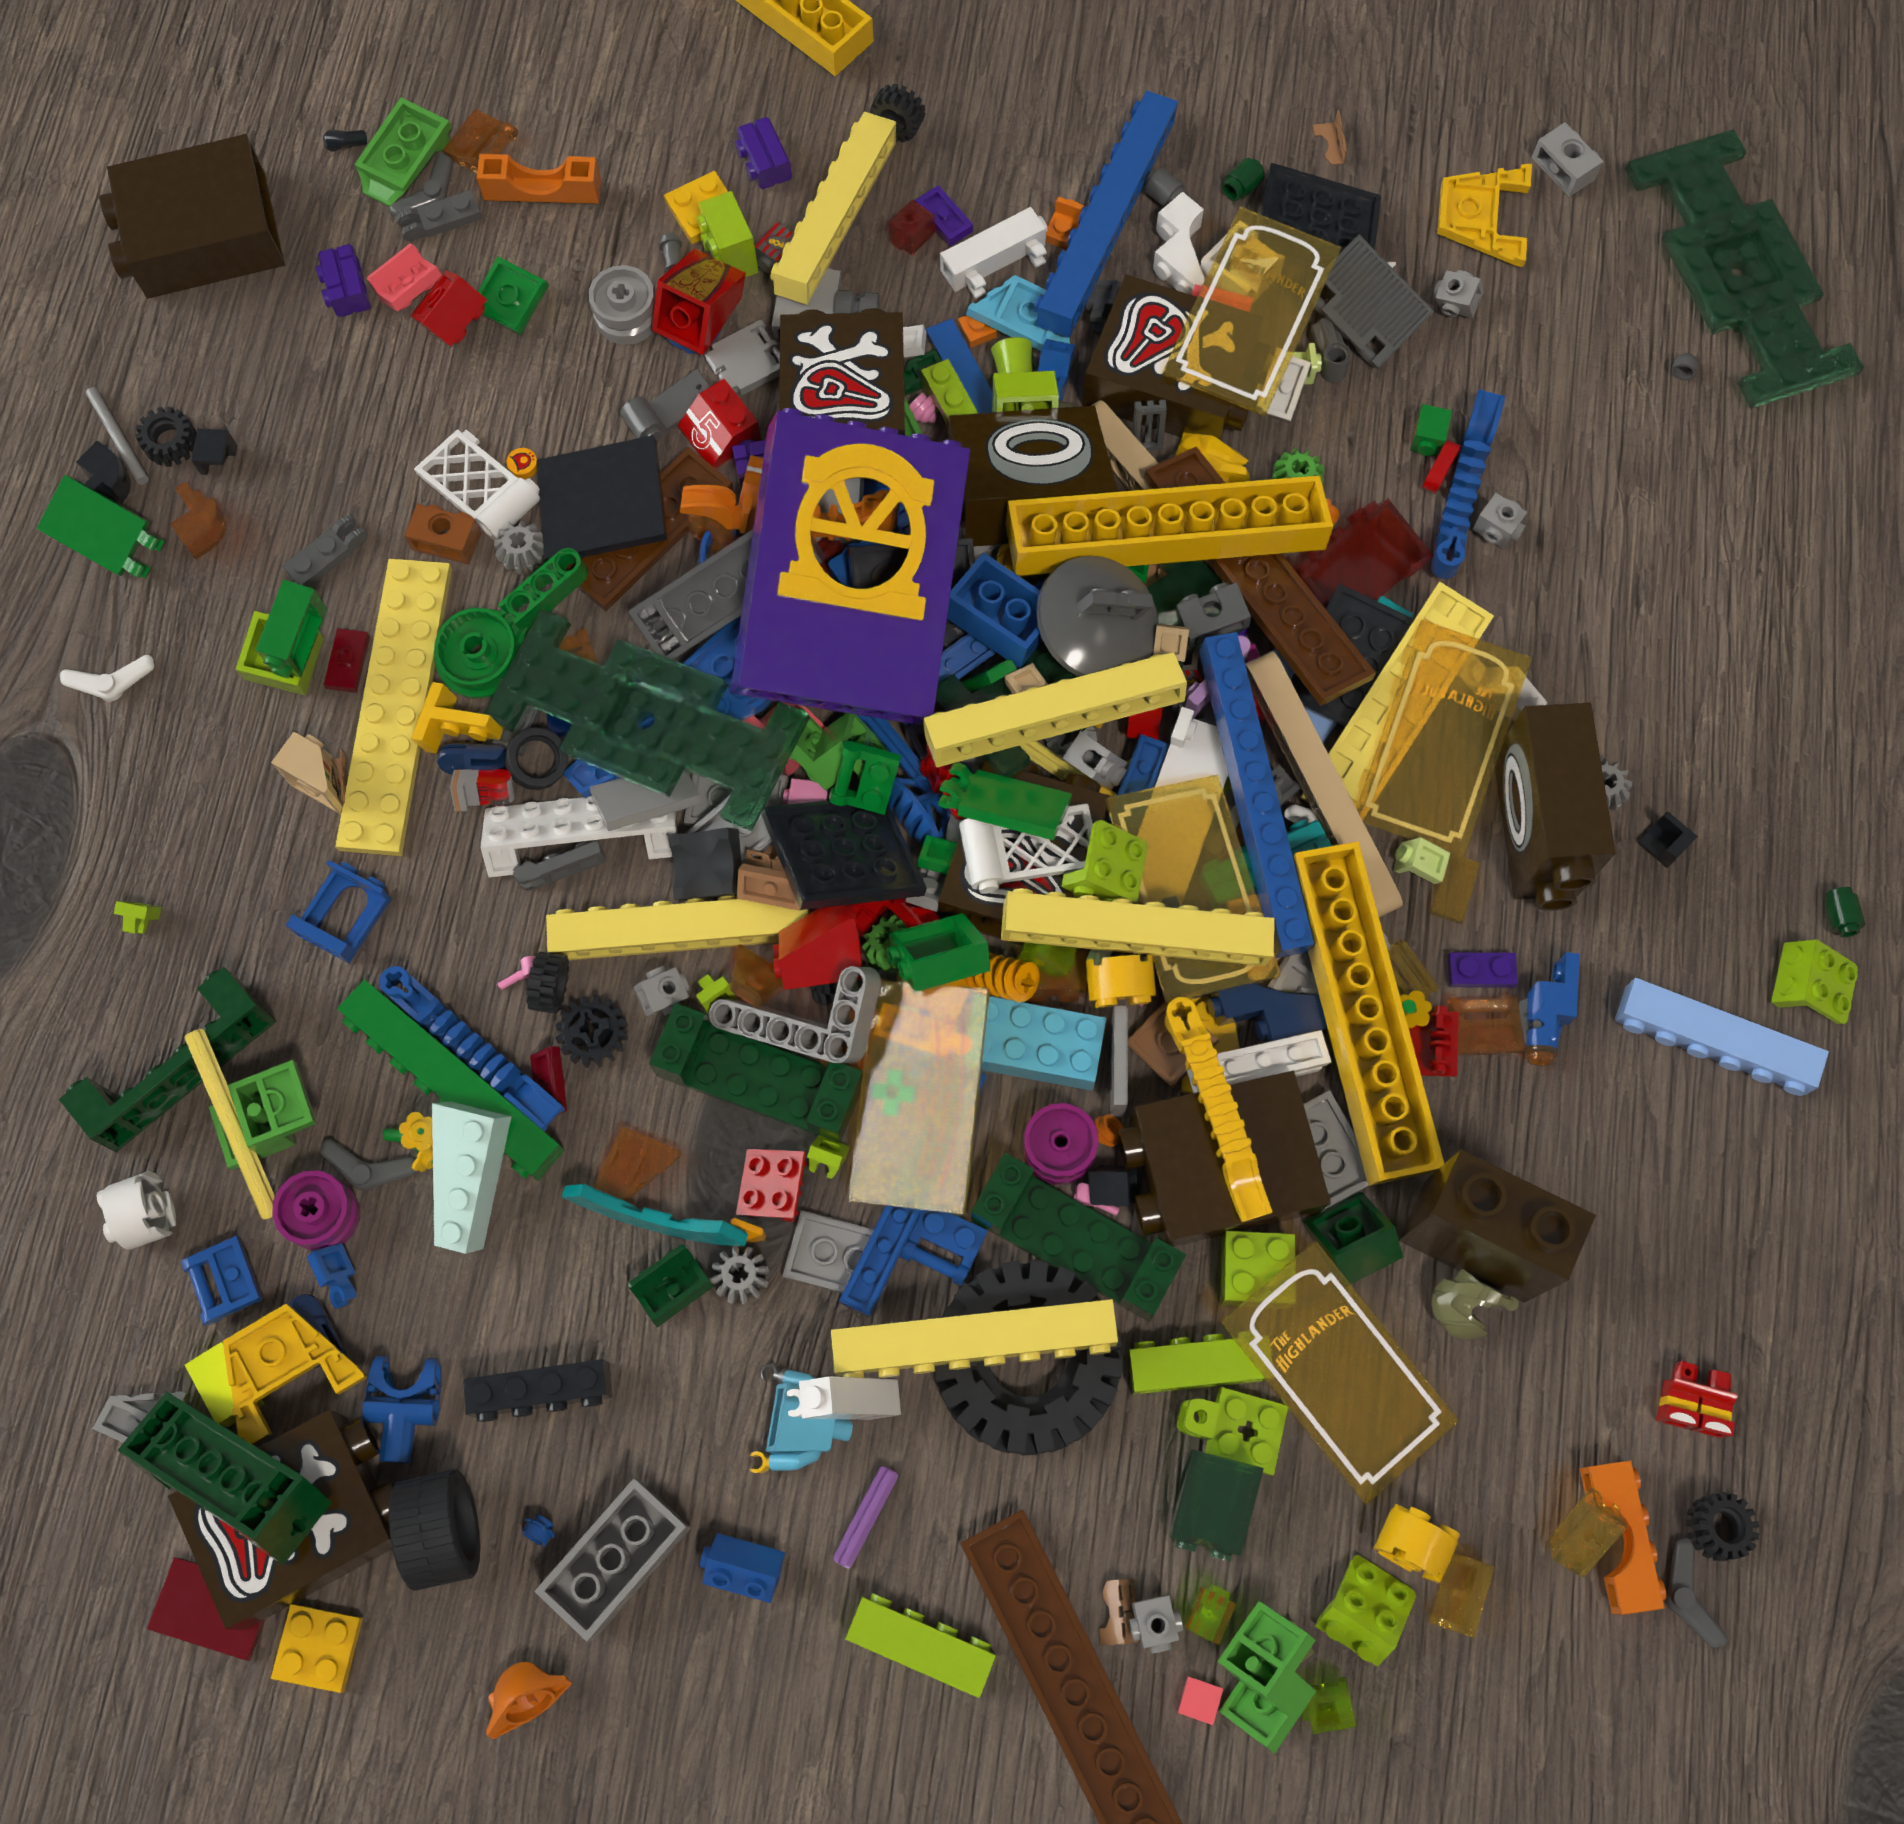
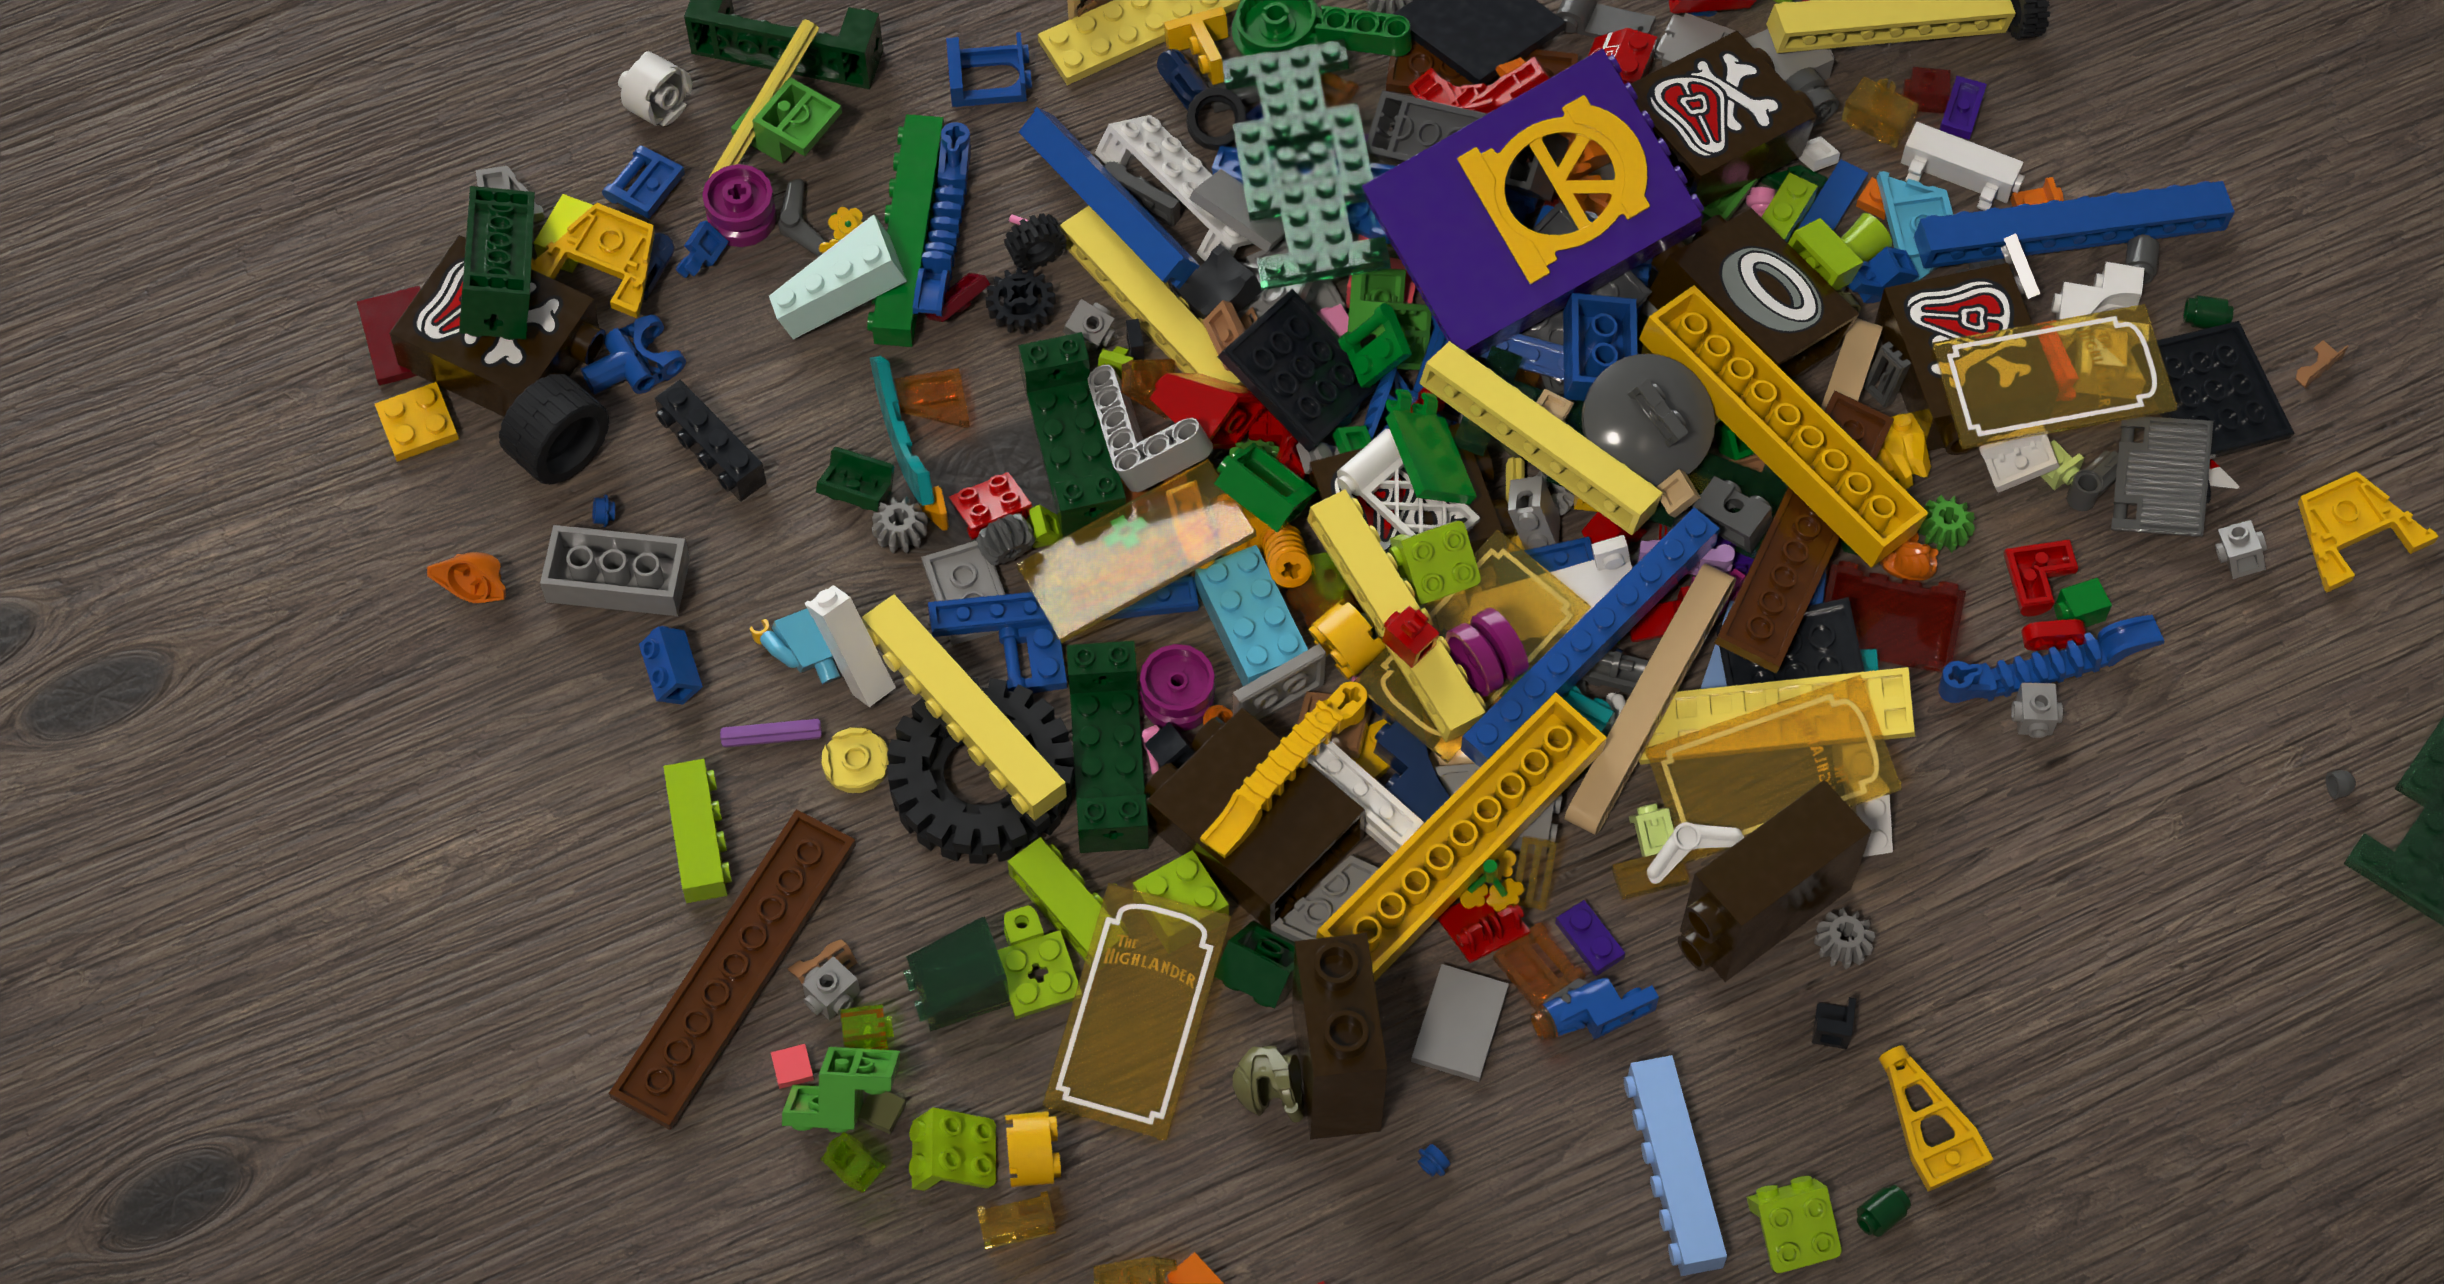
camera: 55 degrees right, 10 degrees down
leg [450,769,515,812] -> none
green tile [961,659,1017,694] -> none
none -> light yellow tile [821,728,889,793]
none -> dark grey gear [976,514,1036,565]
none -> blue tile [1019,107,1200,289]
none -> black tile [1126,319,1144,364]
none -> red brick [1382,606,1439,668]
none -> red tile [1408,57,1550,114]
none -> light grey tile [1411,964,1509,1082]
none -> blue plate [1418,1144,1451,1177]
none -> magenta wheel [1445,608,1529,696]
none -> white piece [1647,822,1744,884]
none -> clear yellow brick [1841,76,1919,148]
none -> yellow plate [1879,1045,1994,1192]
none -> wing [2001,234,2041,300]
none -> red brick [2004,539,2078,617]

